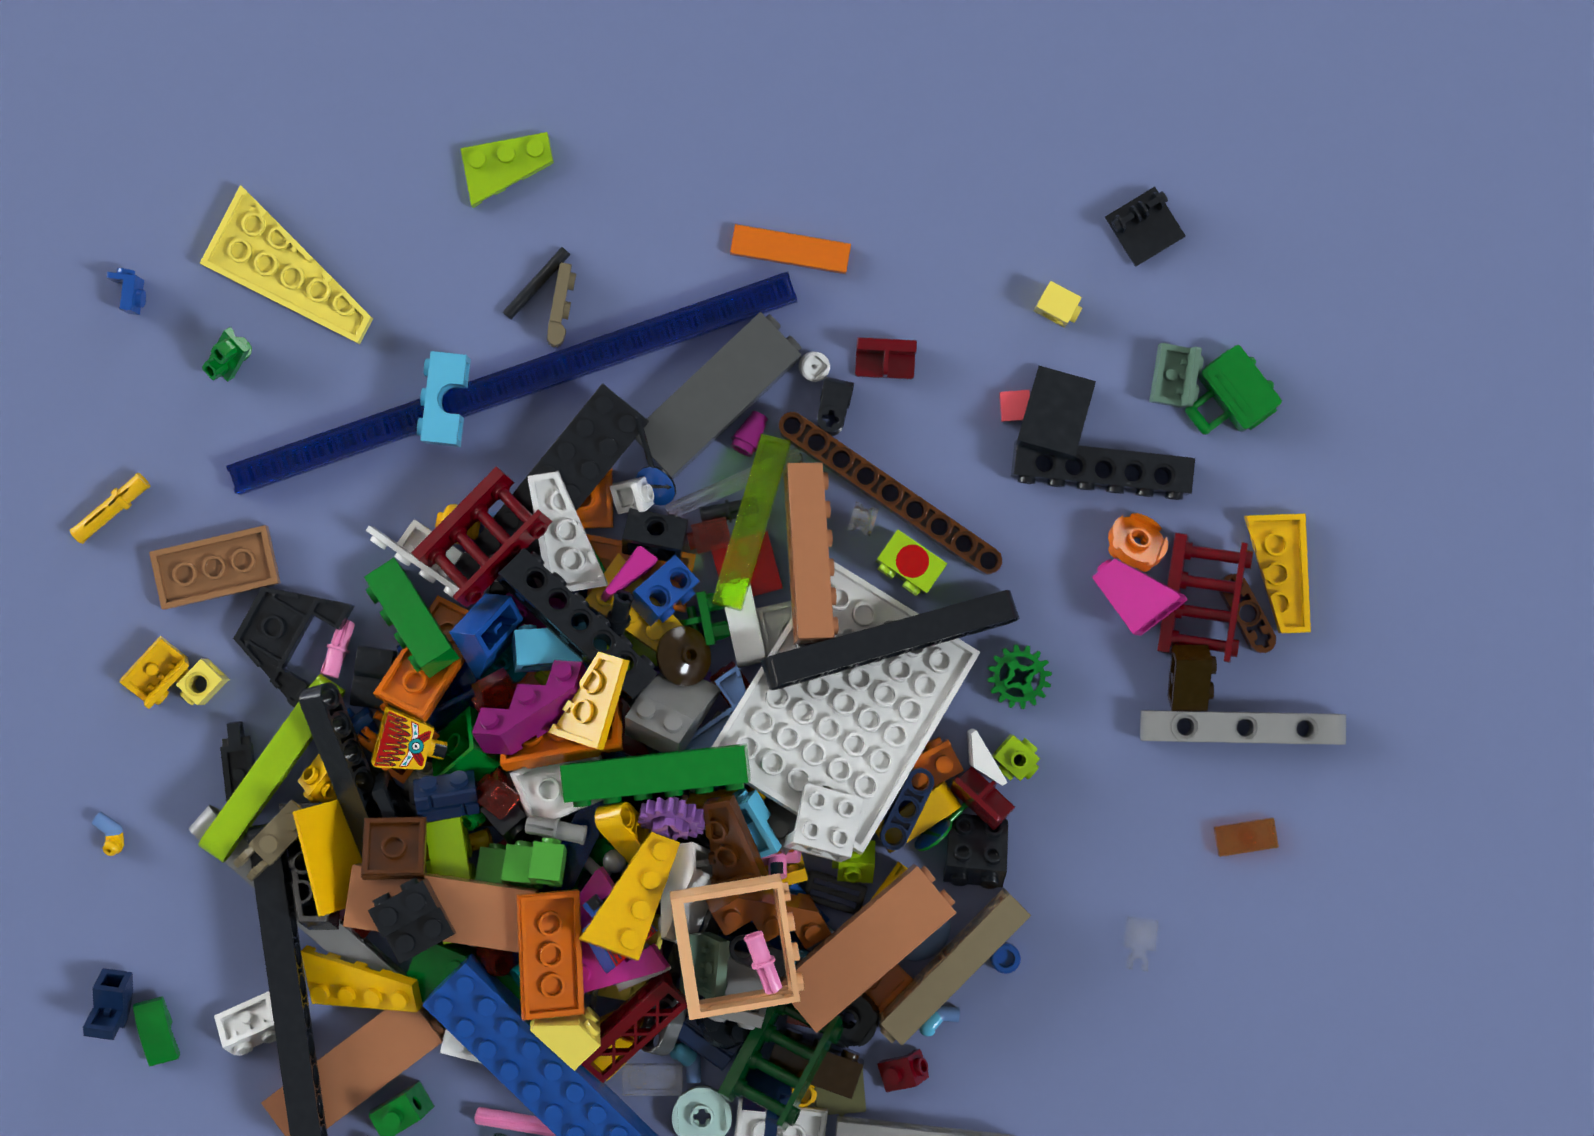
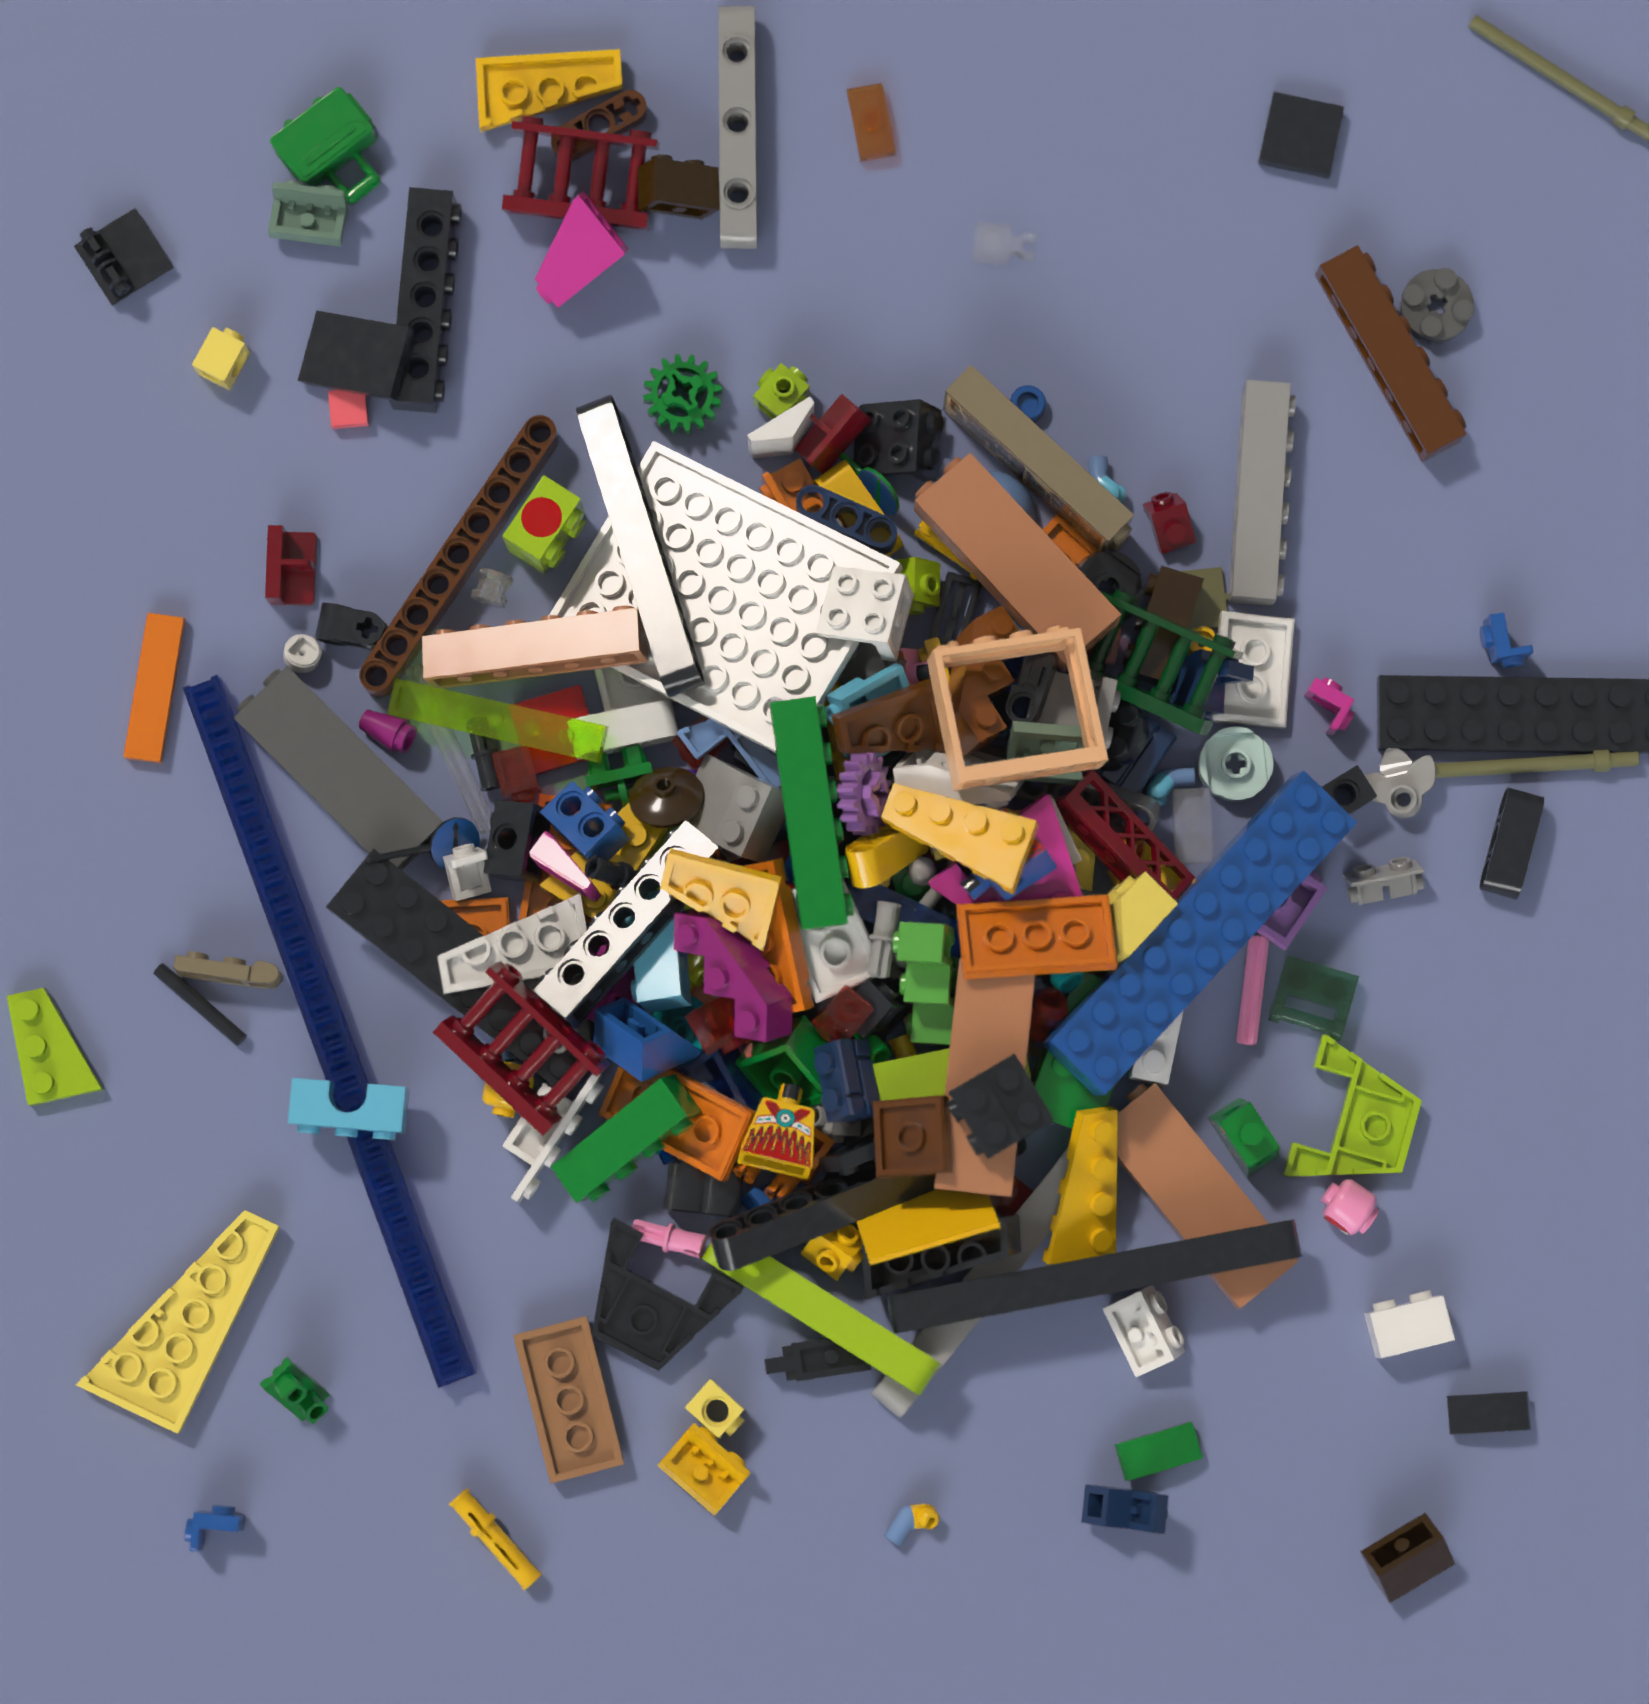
camera: 90 degrees left, 5 degrees down
dark tan hinge [233,800,302,882] -> none
bright pink axle [744,931,782,994] -> none
orange plate [1108,513,1168,572] -> none

